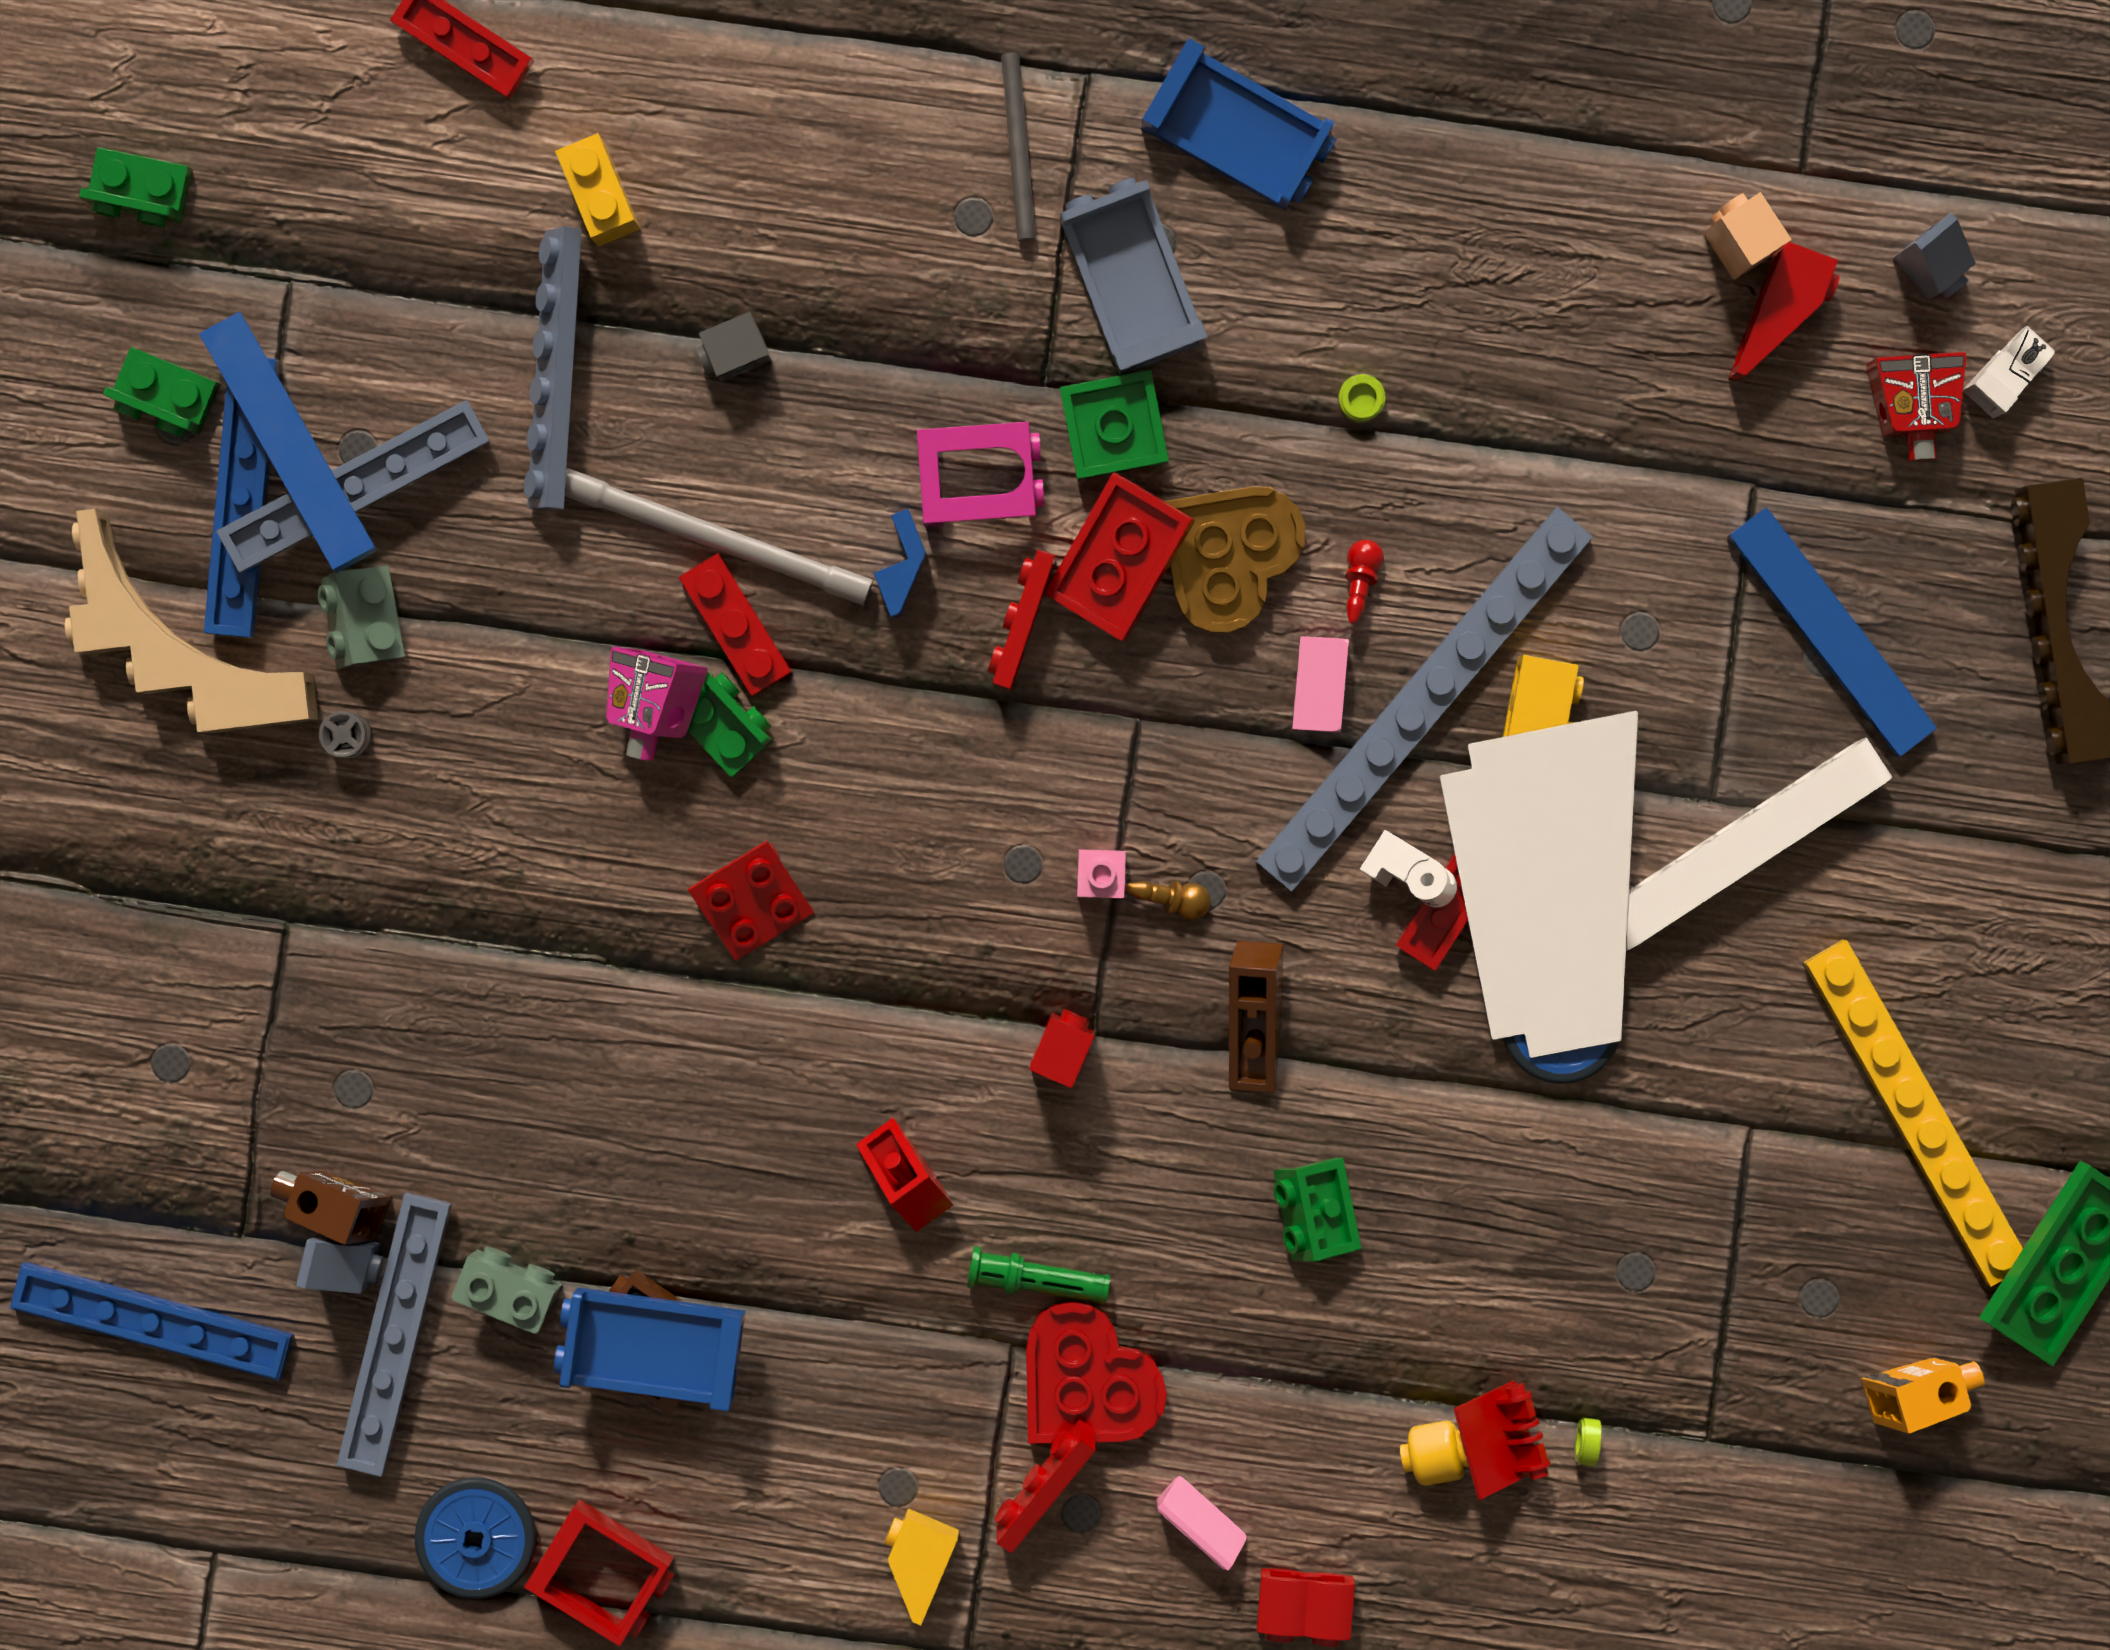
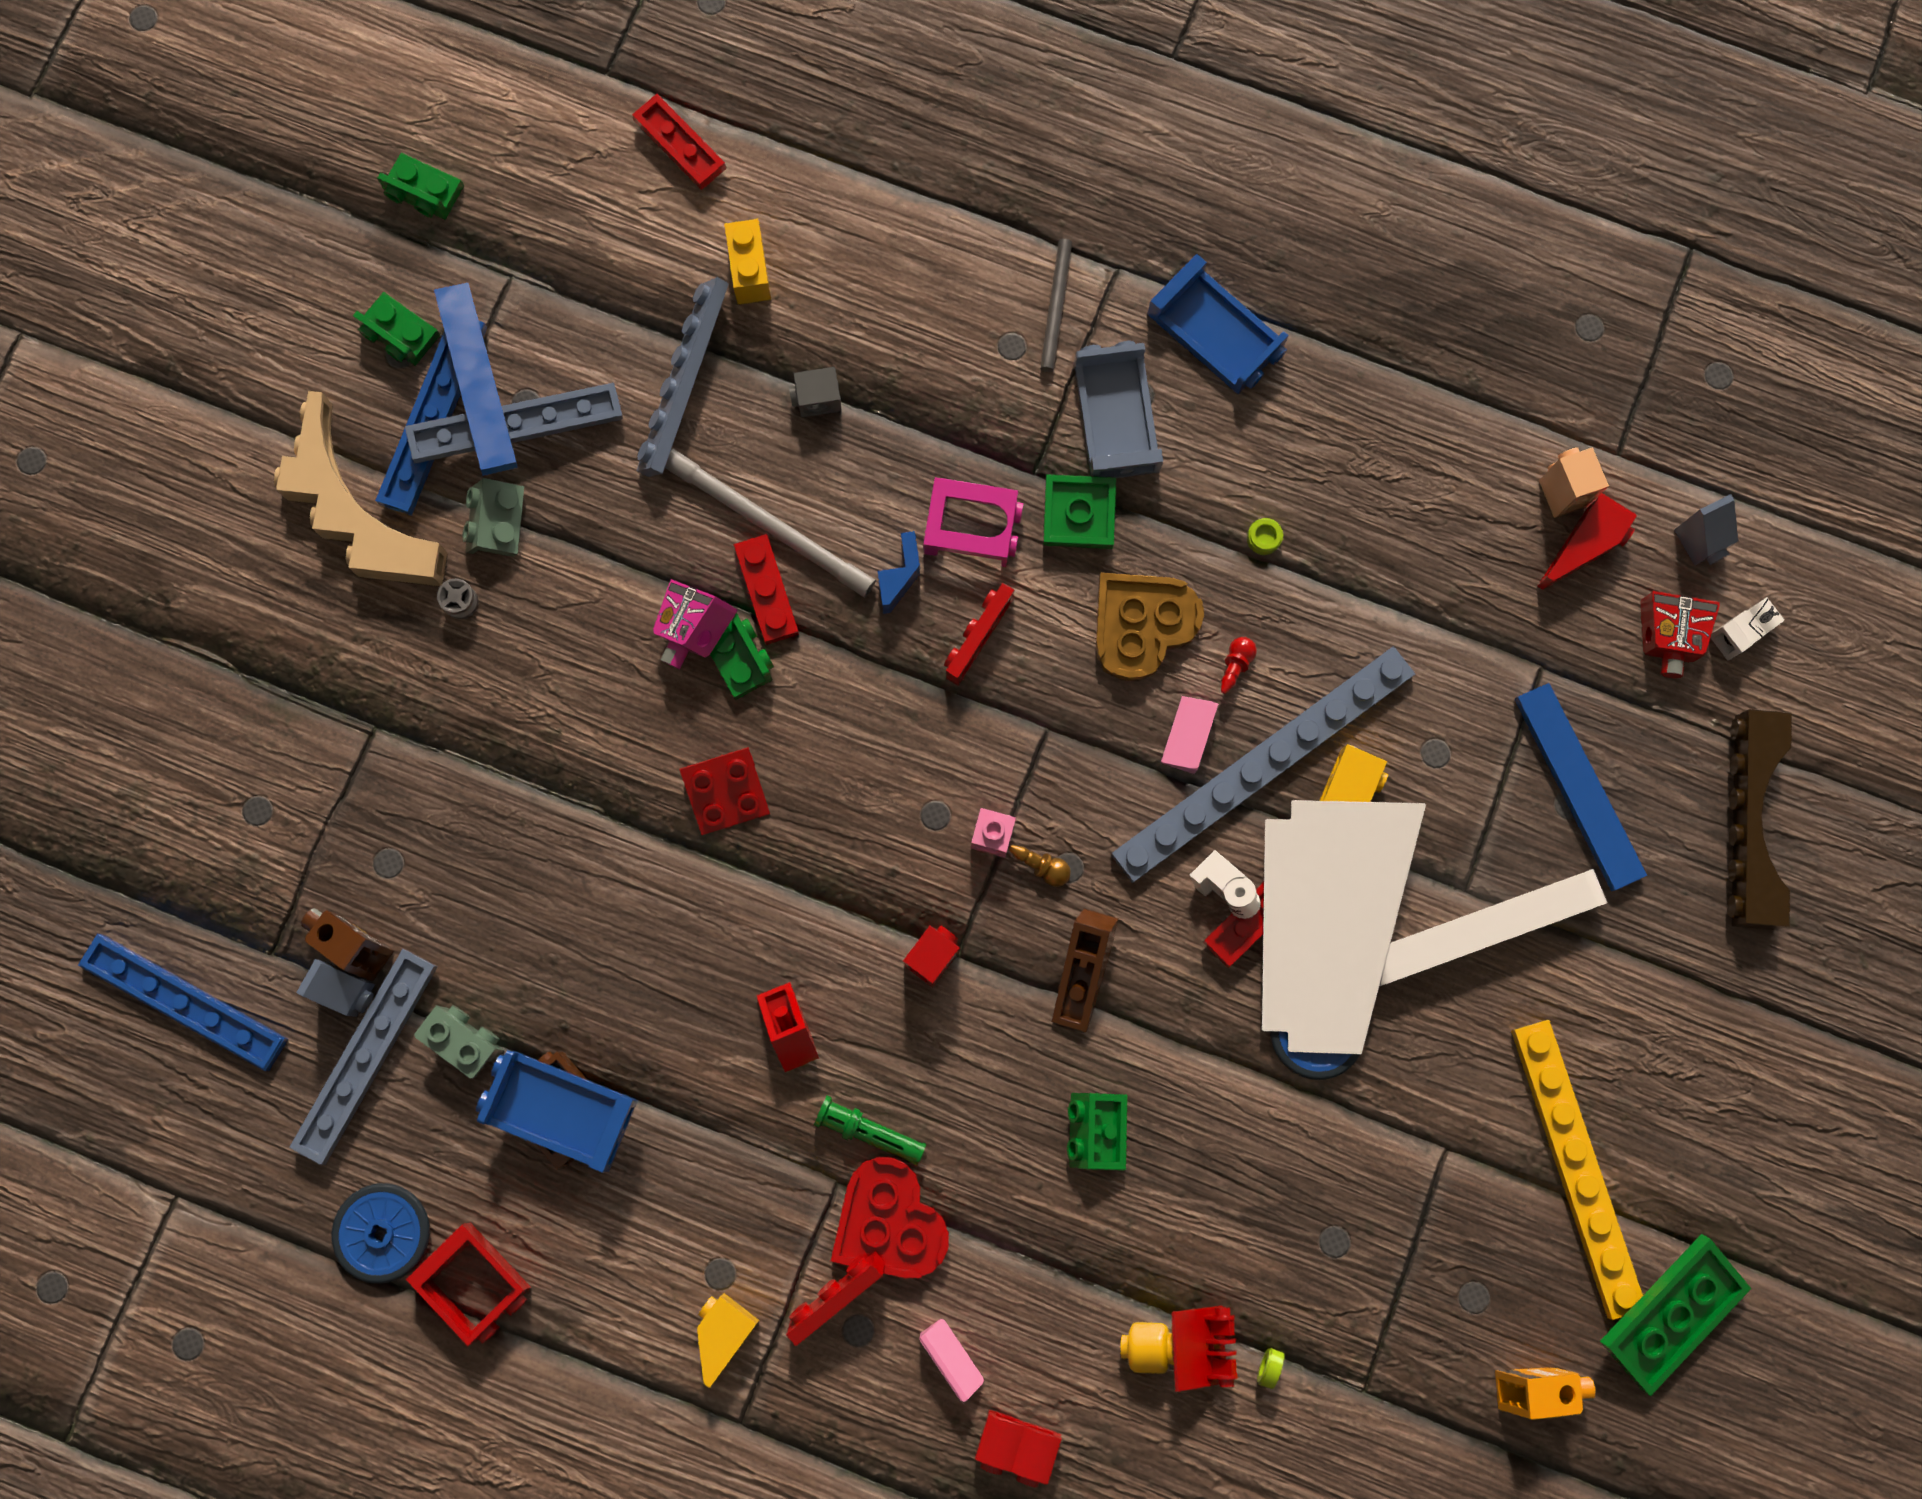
camera: 10 degrees right, 10 degrees down
red plate [1044,472,1196,641] -> none

